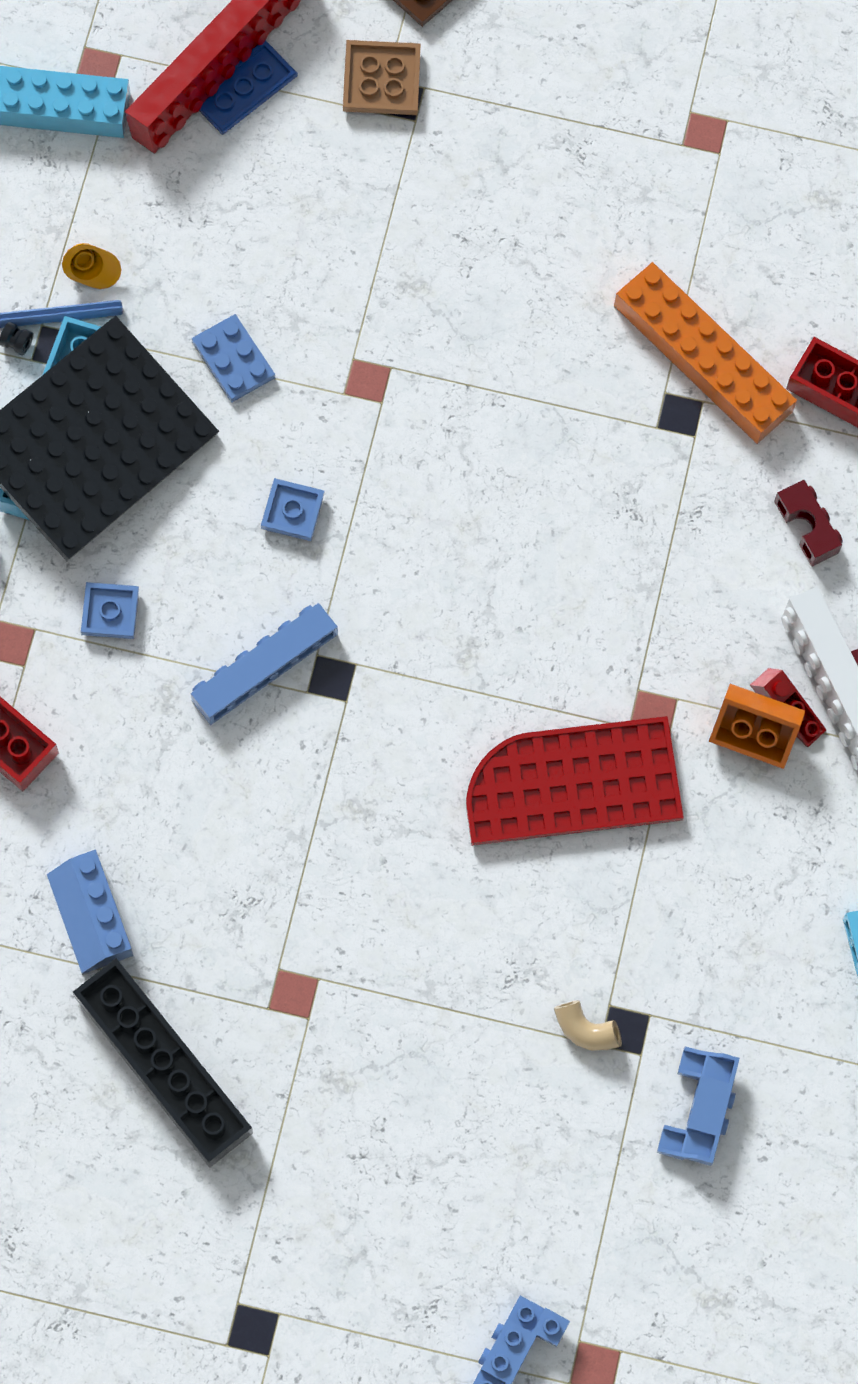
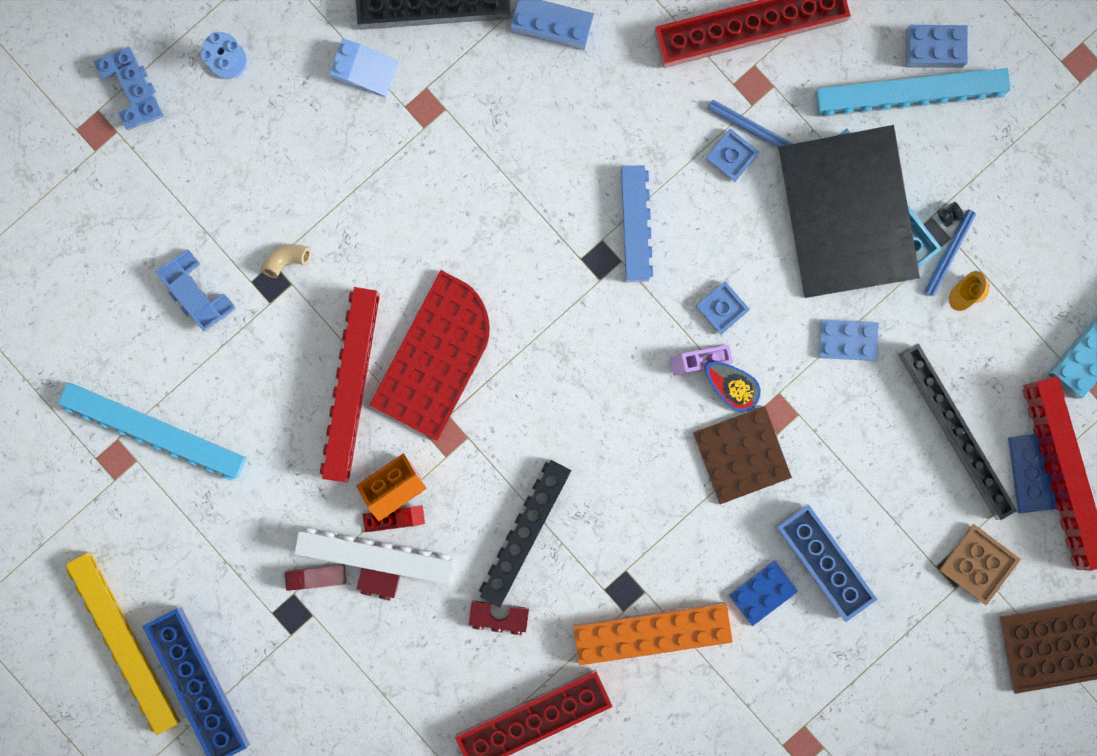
camera: 130 degrees right, 15 degrees up
none -> light blue piece [201,32,247,80]
none -> red brick [320,287,380,483]
none -> light blue slope [330,38,398,97]
none -> black brick [479,460,572,608]
none -> lavender slope [670,345,733,376]
none -> reddish brown plate [693,406,792,504]
none -> shield [705,362,761,412]
none -> medium blue axle [708,100,794,147]
none -> blue plate [729,560,798,626]
none -> medium blue brick [775,504,878,622]
none -> black brick [898,343,1017,521]

